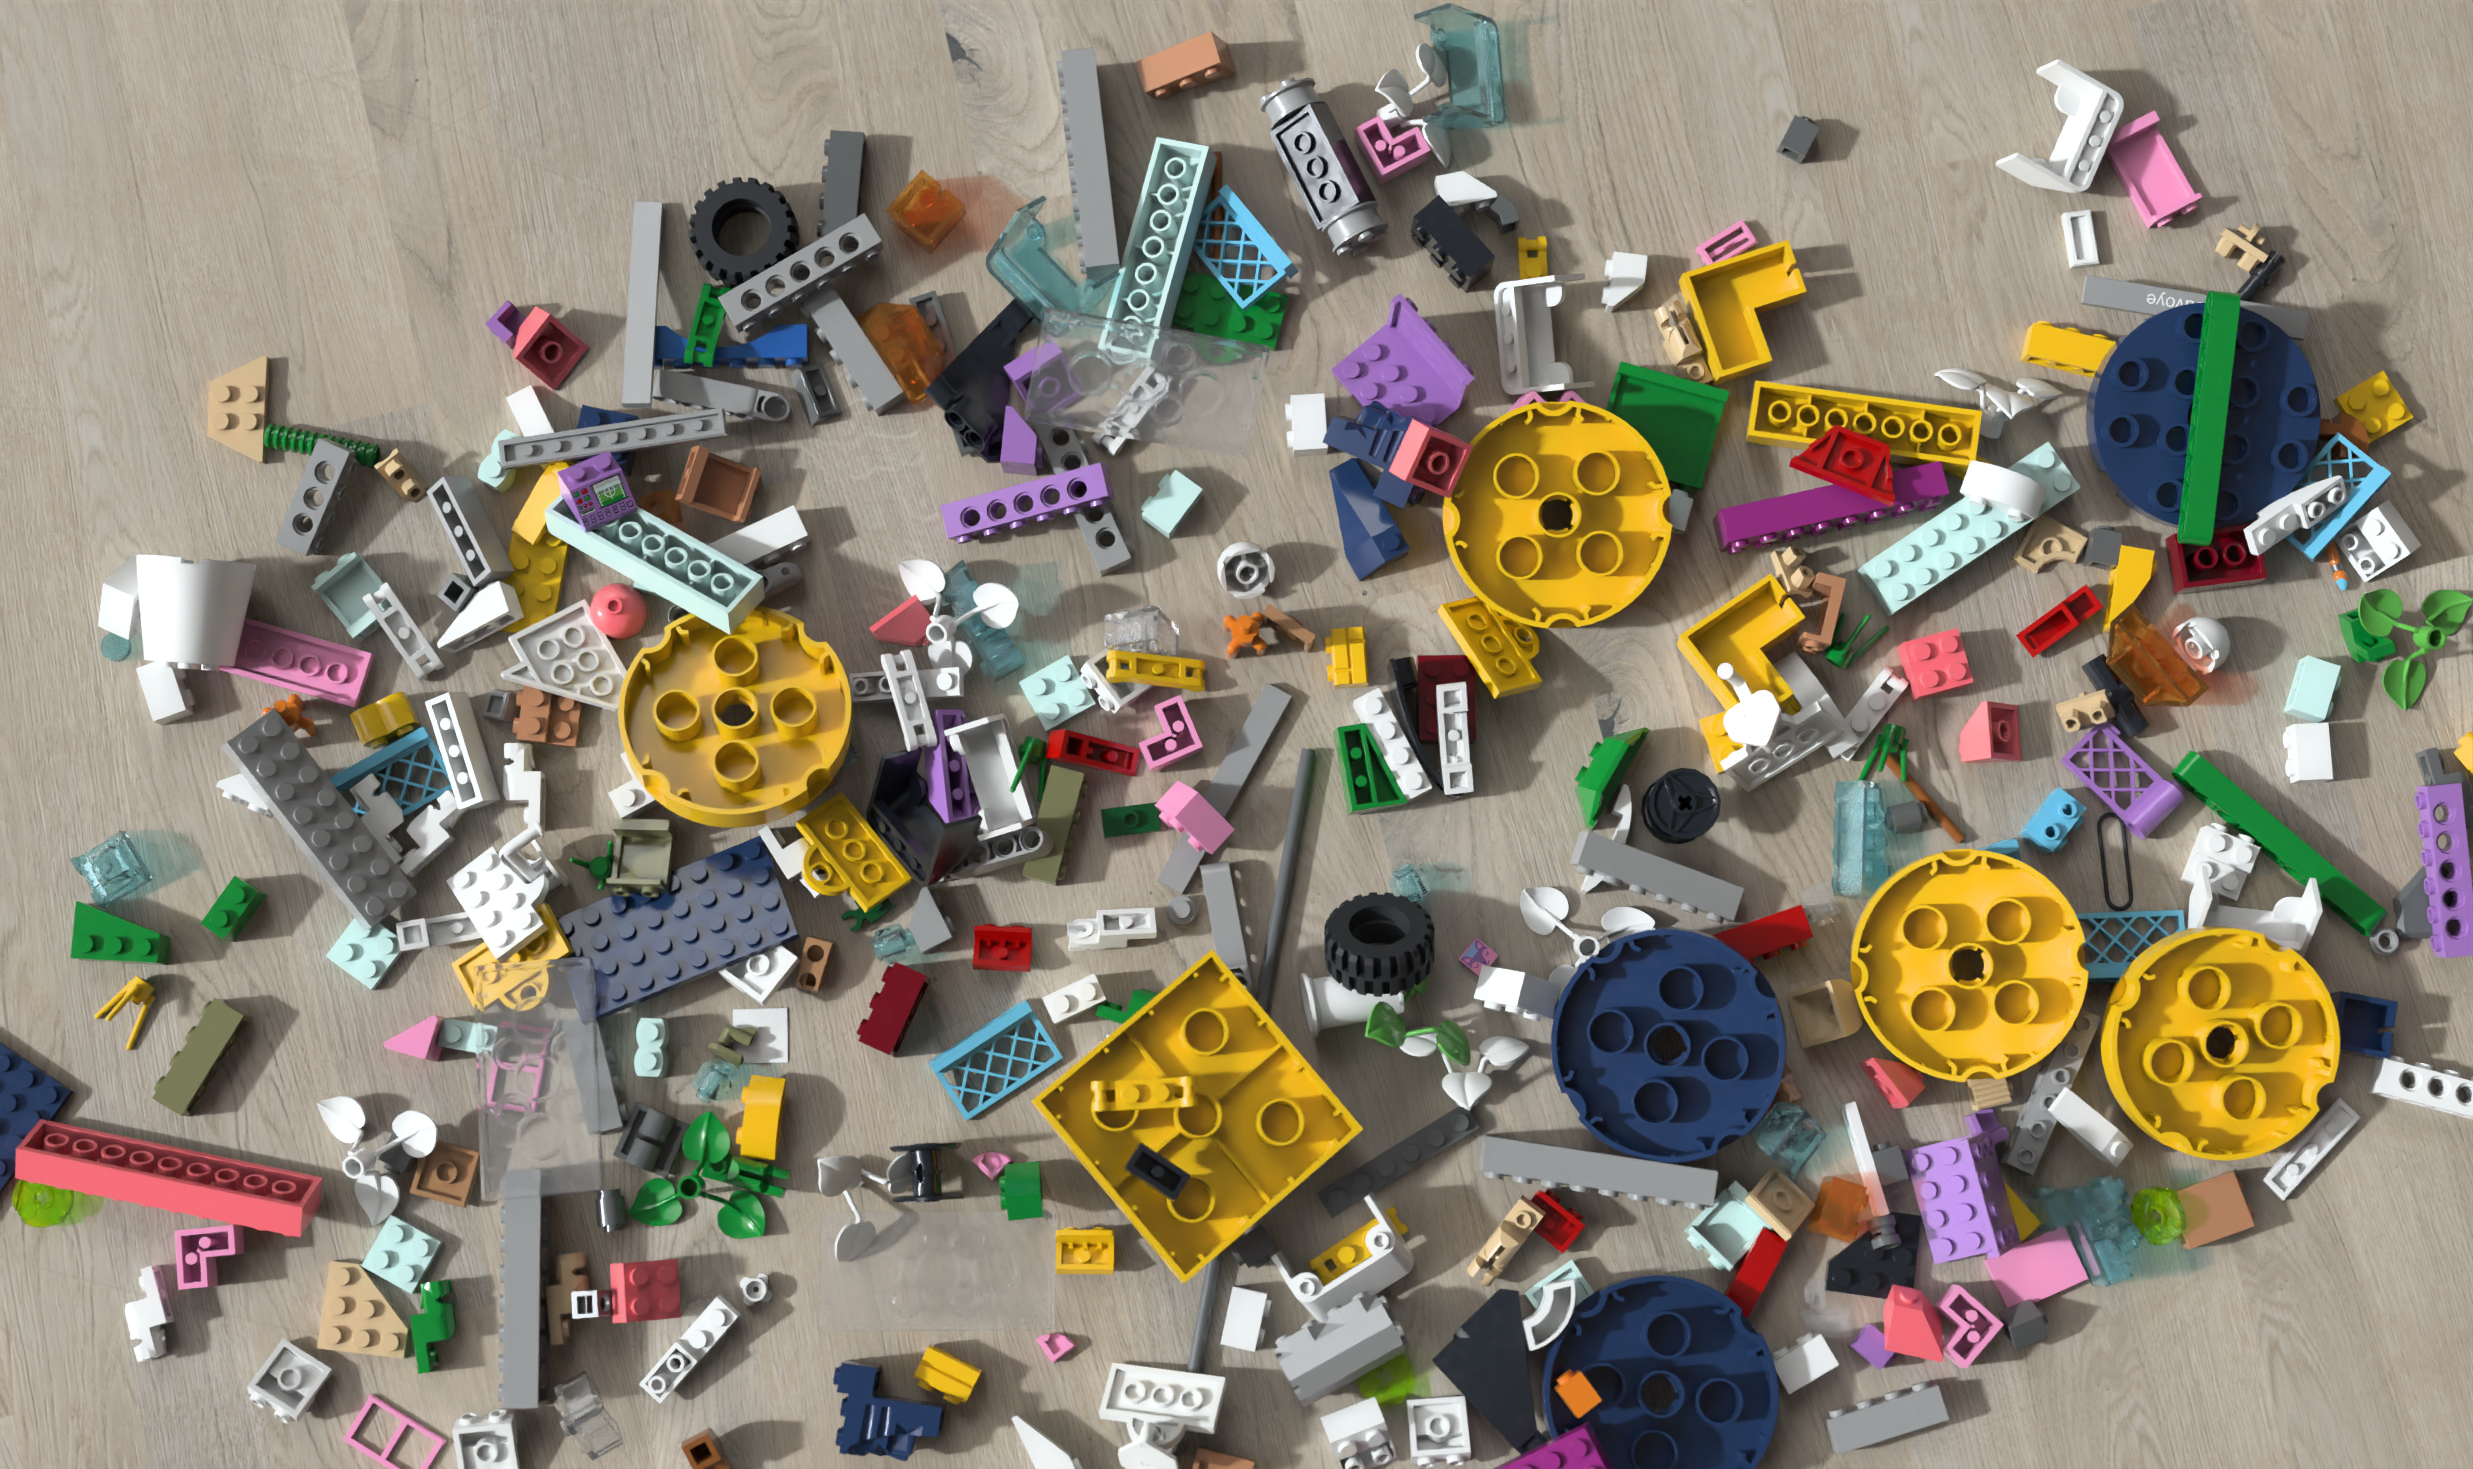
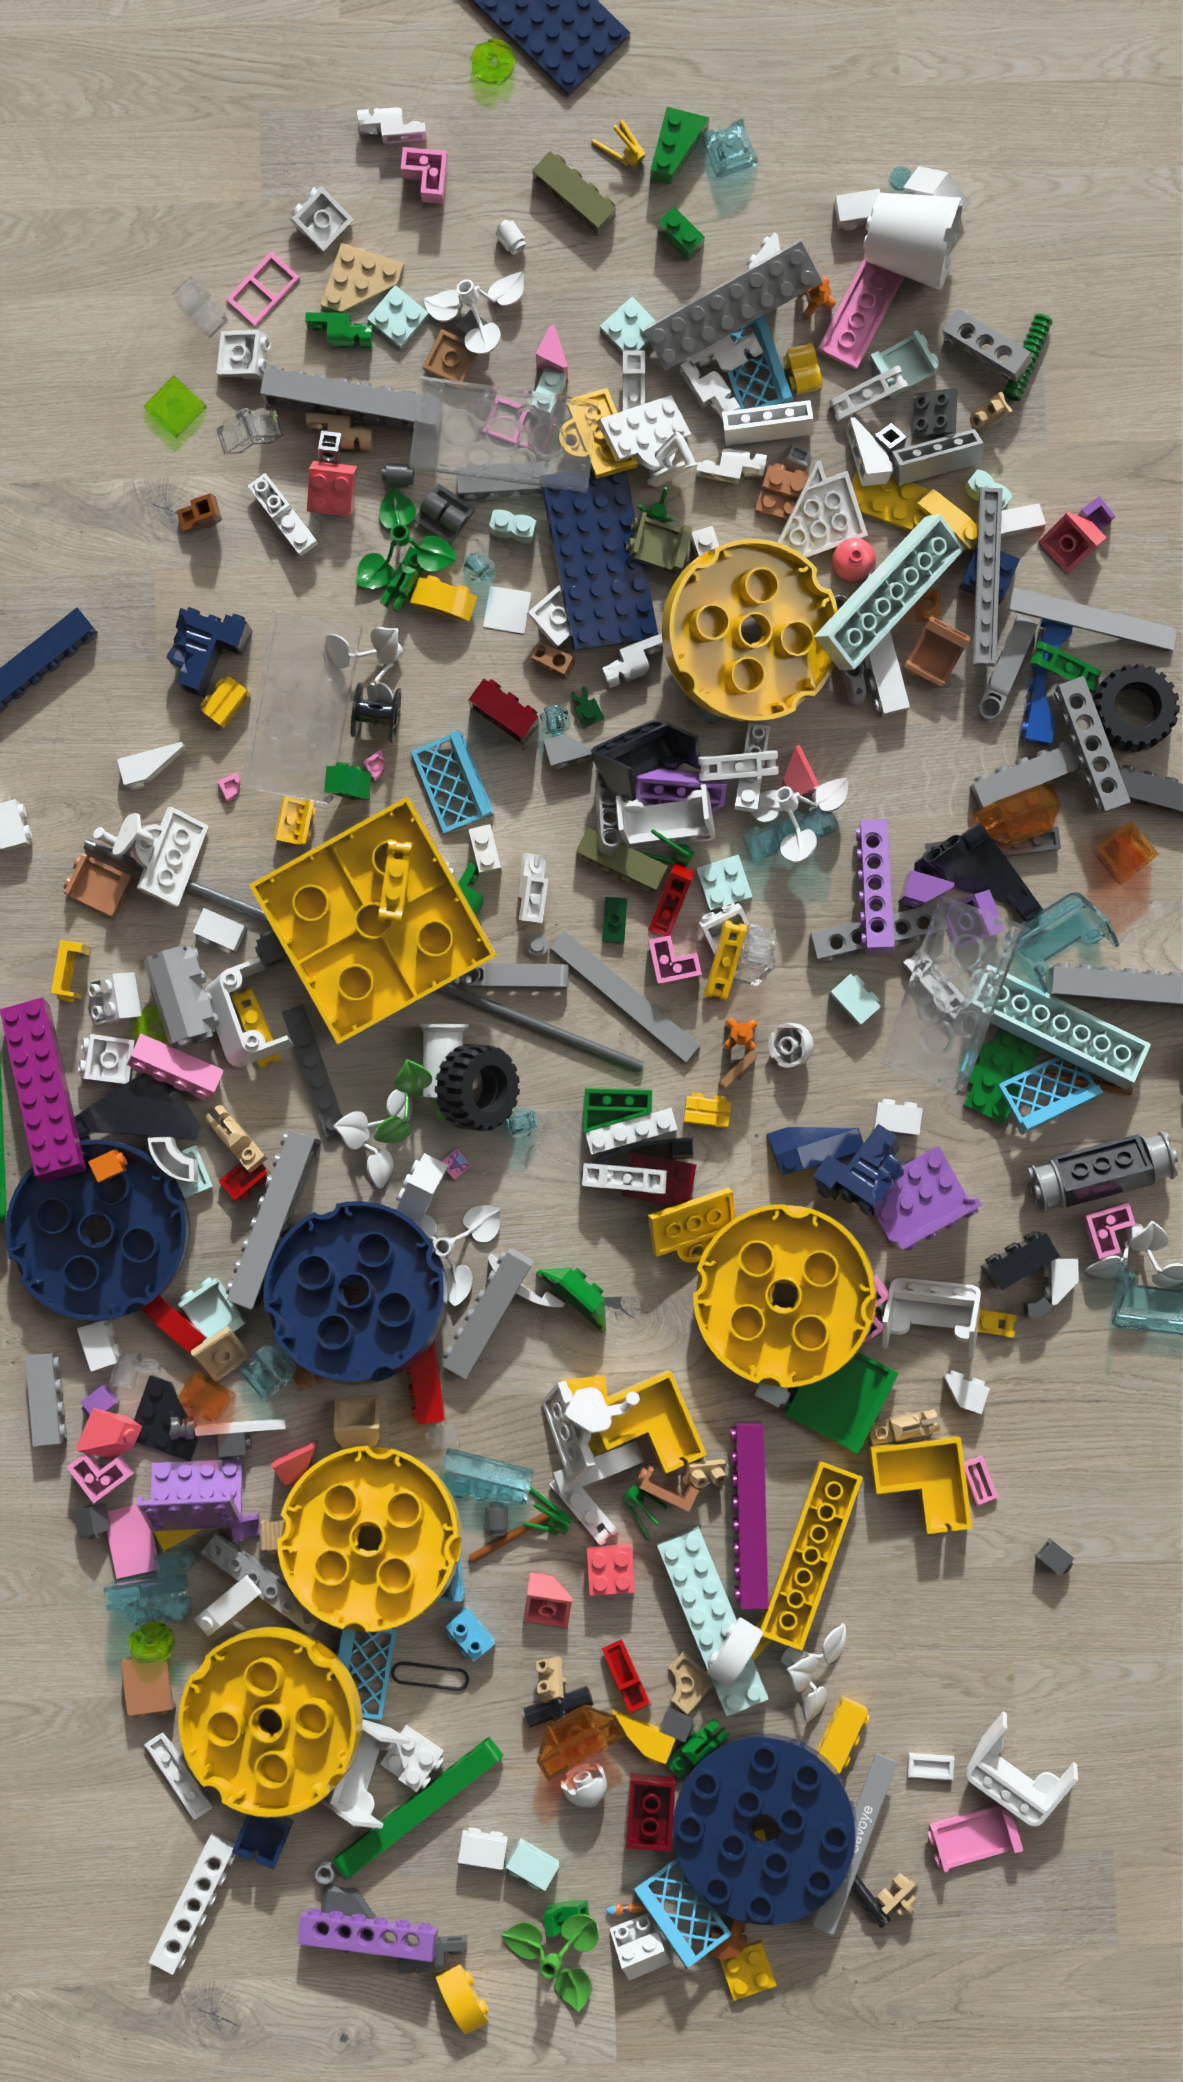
camera: 105 degrees right, 5 degrees up
coral brick [15,1119,323,1237] -> none
tan wing [207,356,270,464] -> none
medium lavender slope [557,451,638,532] -> none
olive piece [707,1025,757,1069] -> none
white plate [740,1273,772,1306] -> none
dark grey slope [791,363,842,426] -> none
yellow plate [795,792,912,913] -> none
red bracket [973,924,1032,972] -> none
black brick [1122,1143,1191,1201] -> none
bright pink brick [1155,780,1235,855] -> none
coral brick [1389,419,1474,499] -> none
black piece [1641,768,1721,845] -> none
red wing [1789,425,1895,507] -> none
medium lavender piece [2060,721,2184,840] -> none
green beam [2177,290,2241,546] -> none
white slope [2243,475,2349,556] -> none
none -> bright pink brick [127,1034,224,1101]
none -> white brick [496,220,527,255]
none -> green plate [666,1718,729,1779]
none -> dark grey plate [912,388,958,440]

